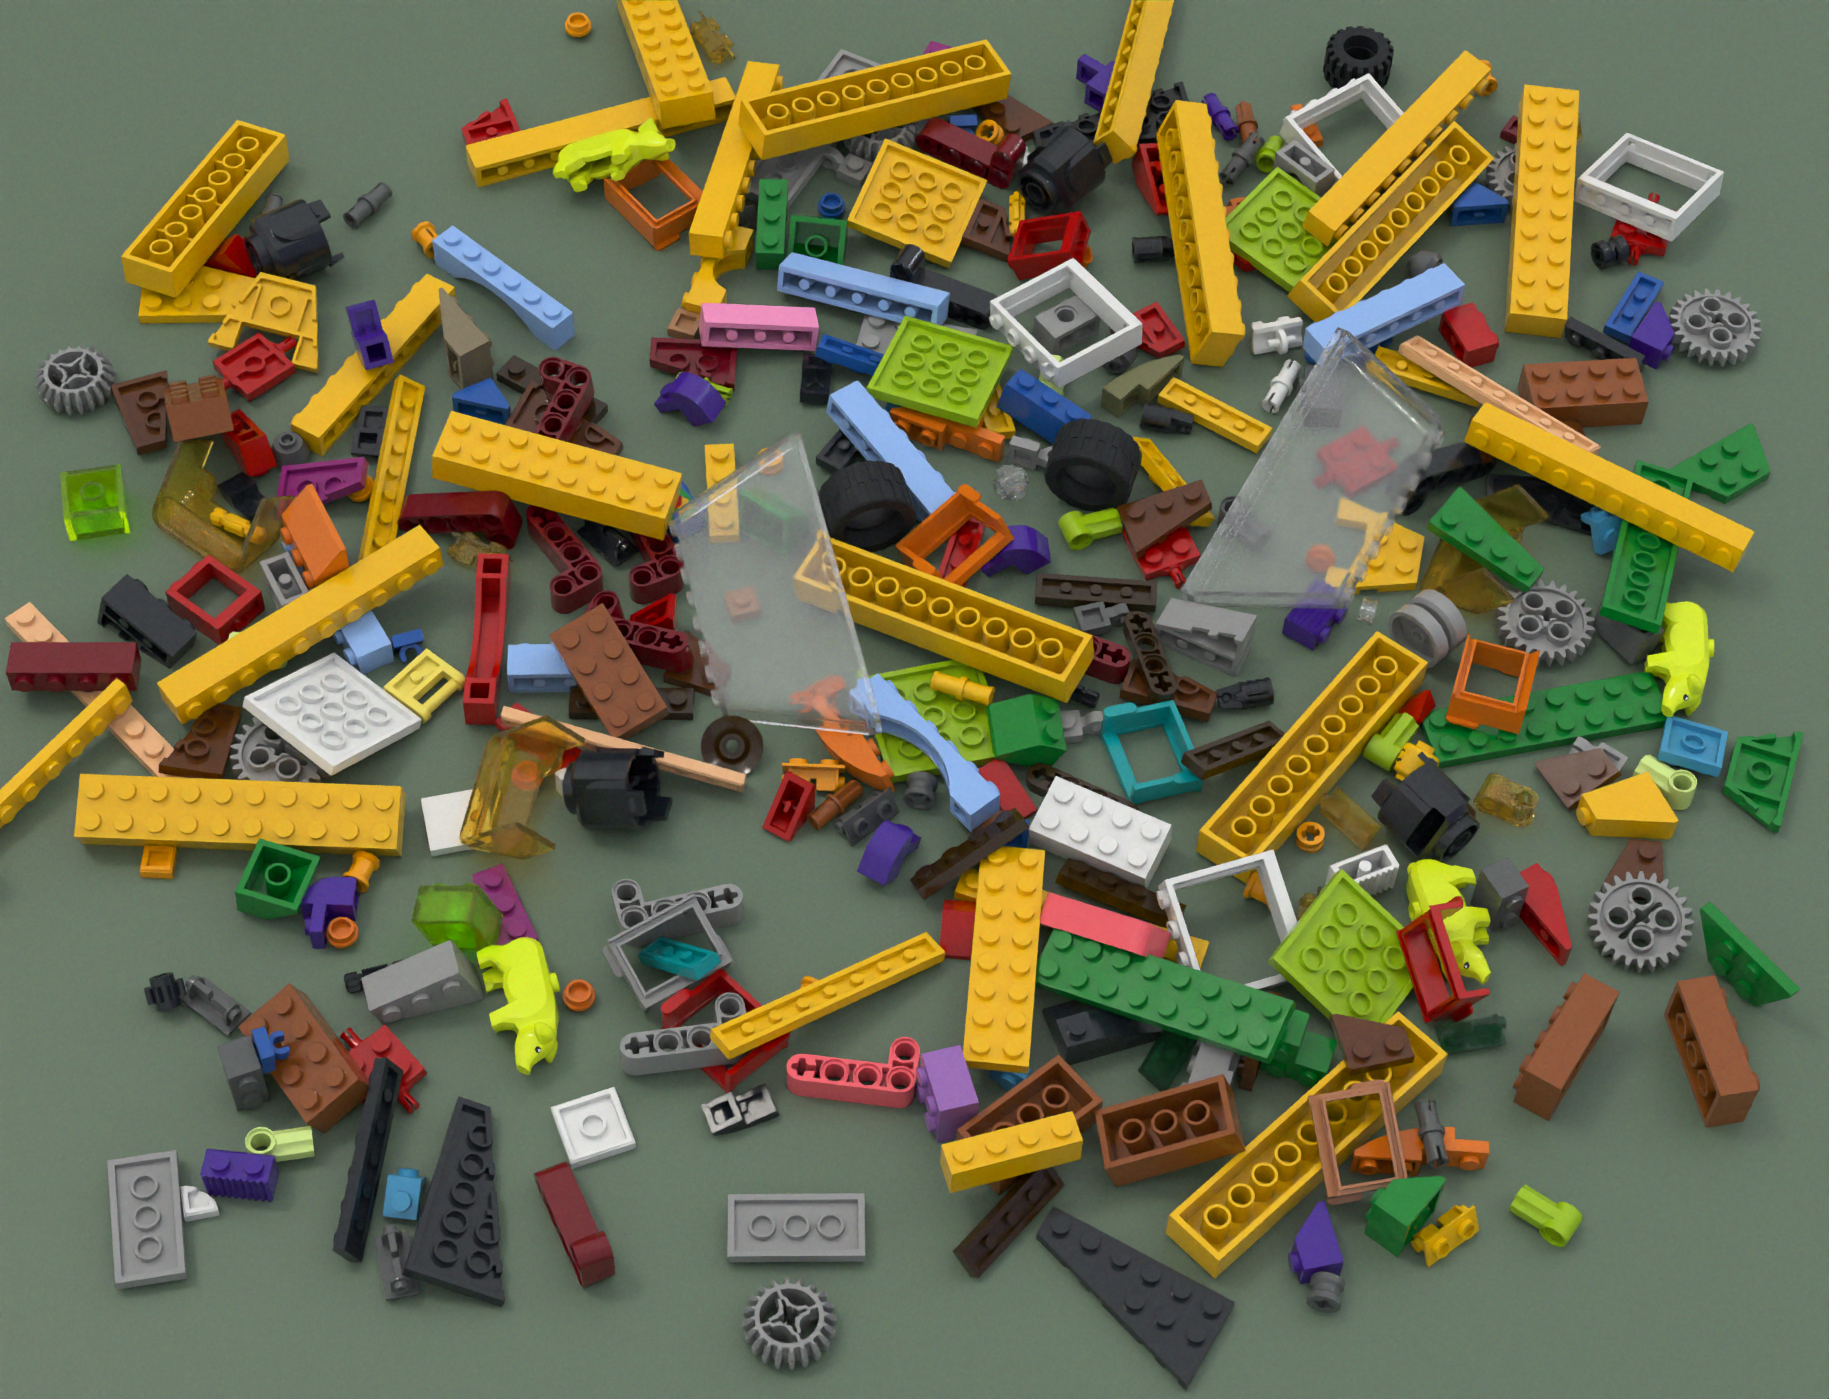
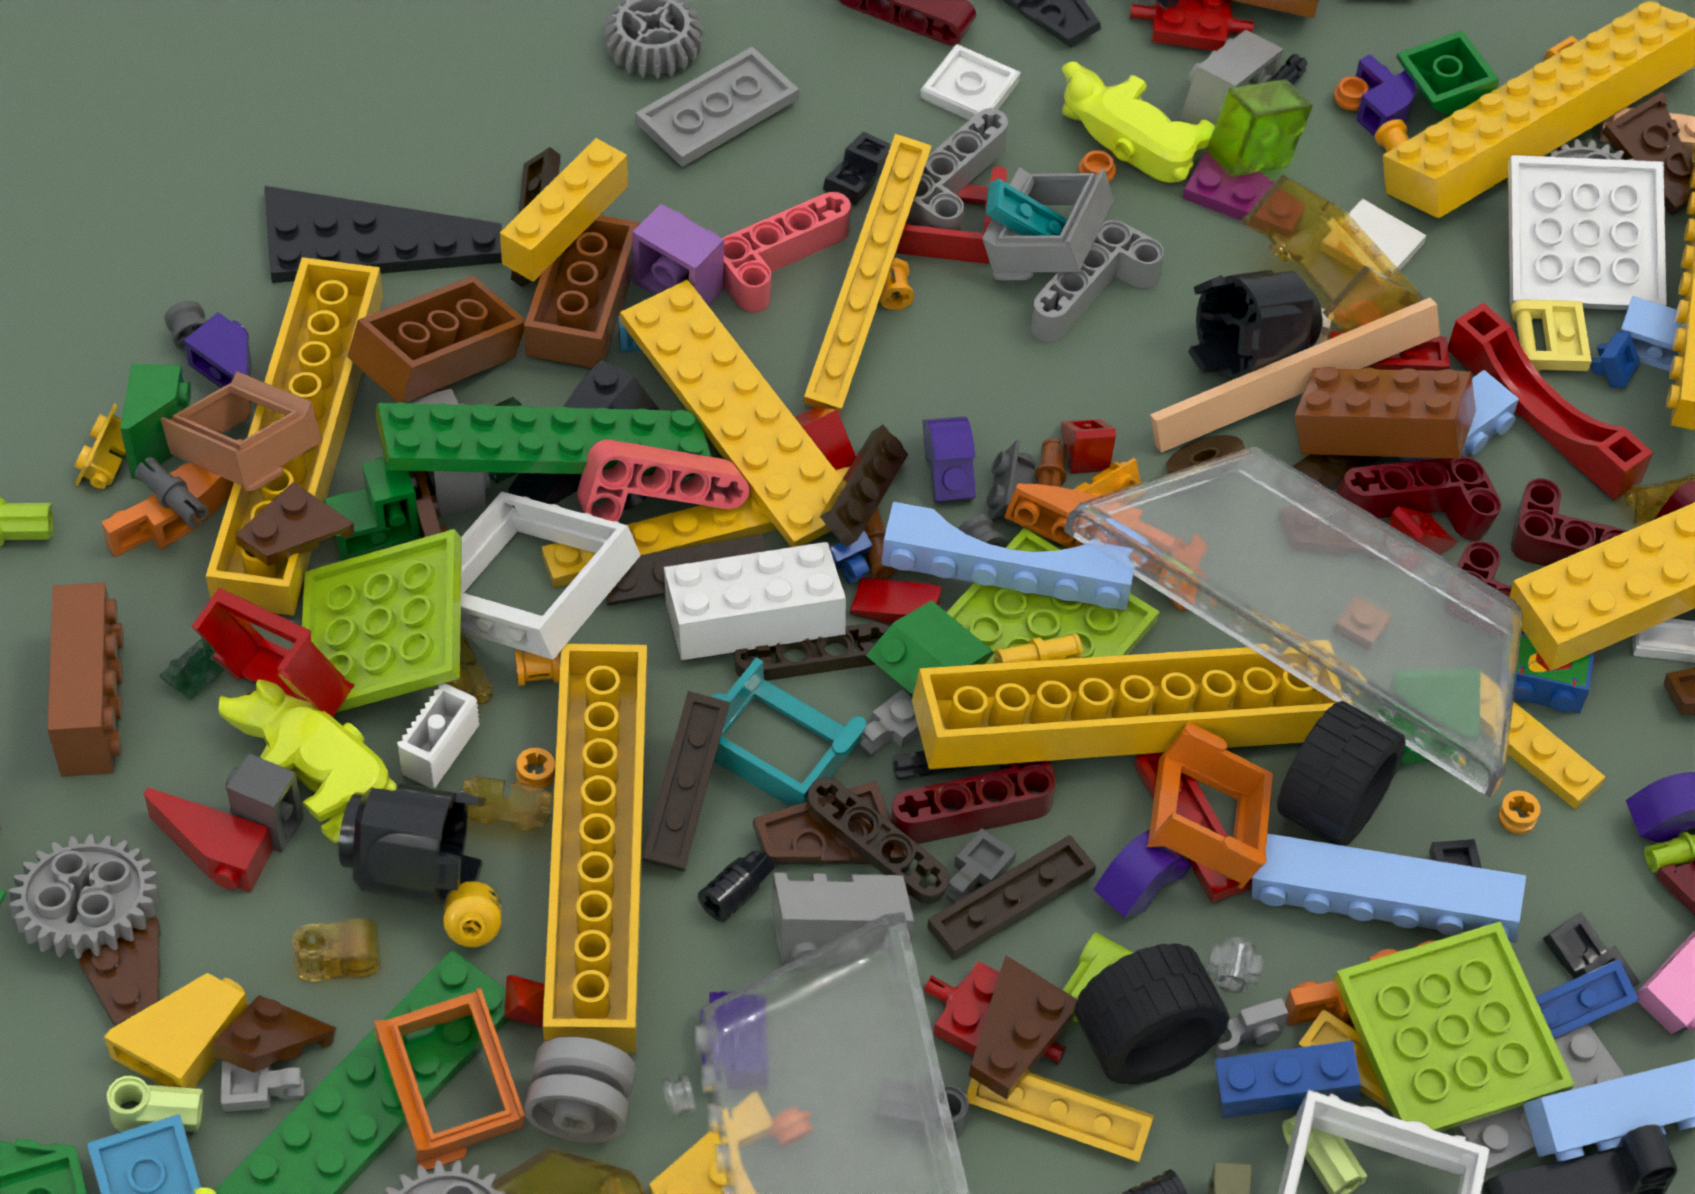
camera: 140 degrees right, 0 degrees up
lime piece [1363,712,1419,773] -> none

